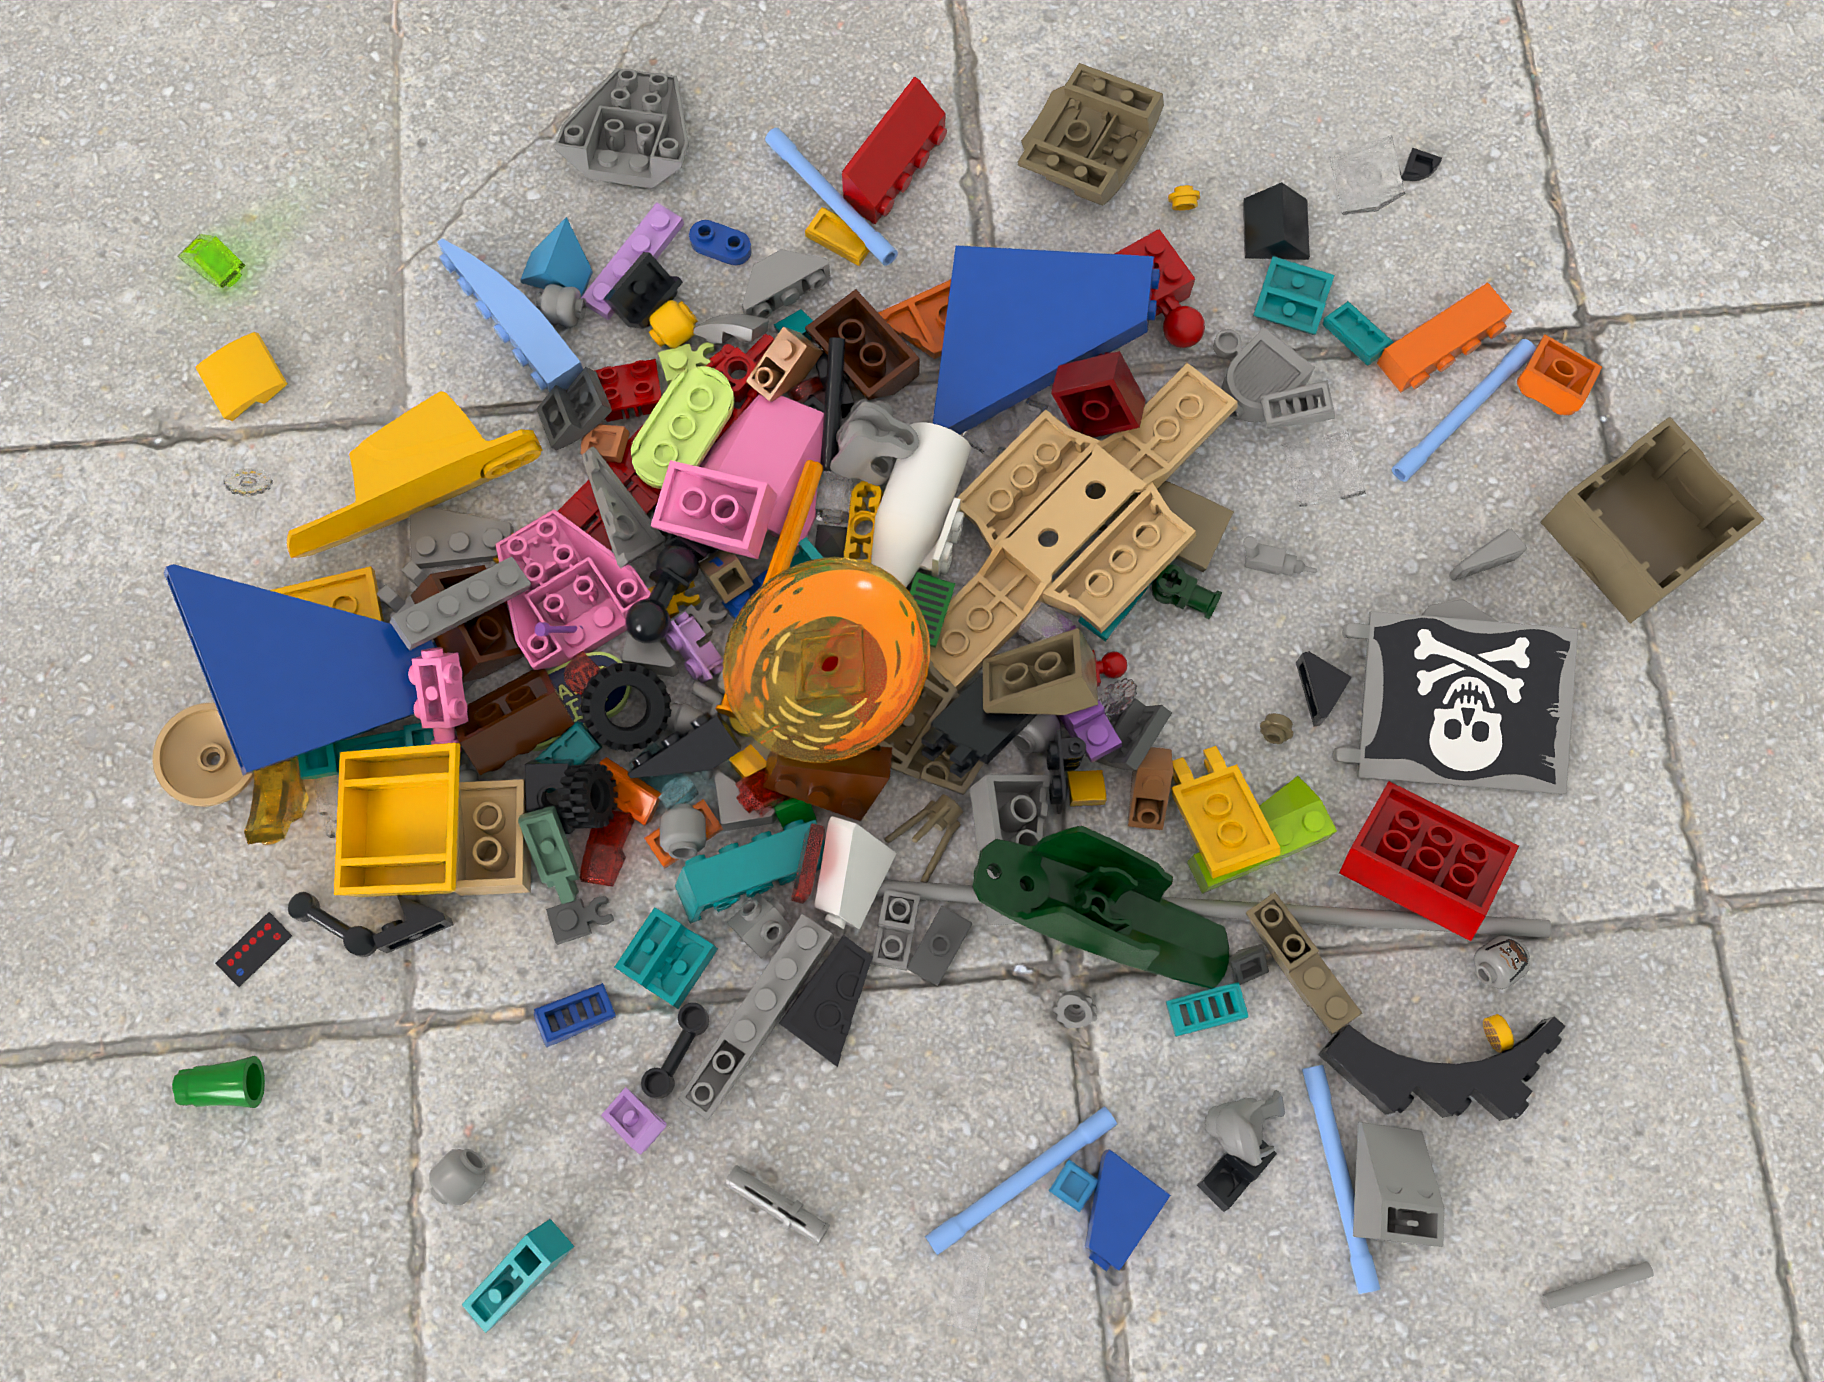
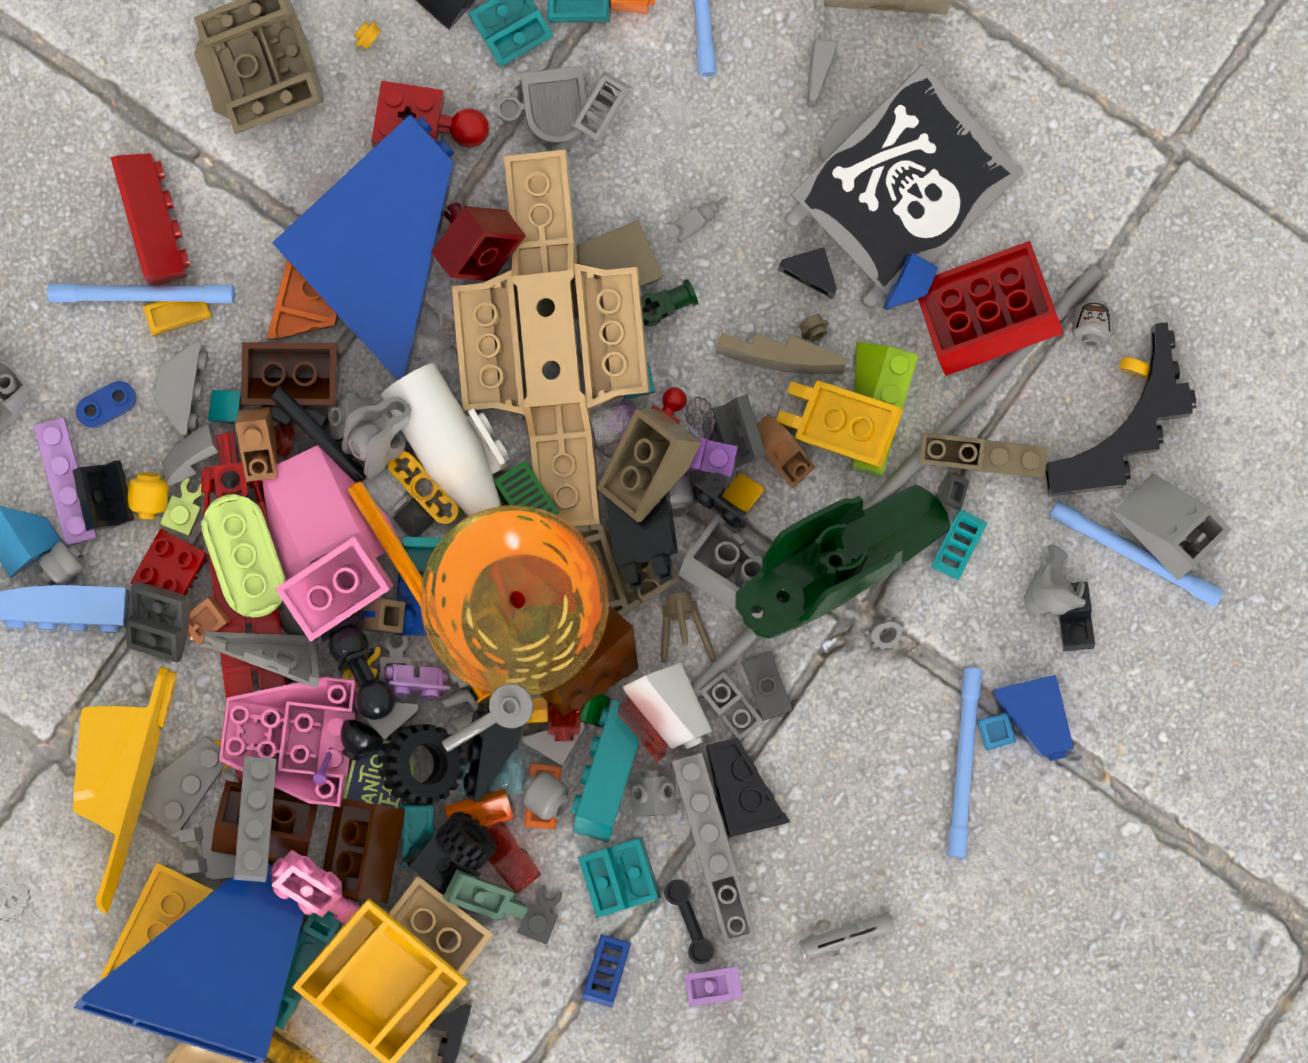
camera: 50 degrees left, 10 degrees up
clear red tile [564,651,600,694] -> none
none -> black brick [340,719,383,761]
none -> light grey piece [442,684,534,752]
none -> dark tan slope [716,332,848,374]
none -> blue slope [883,253,938,310]

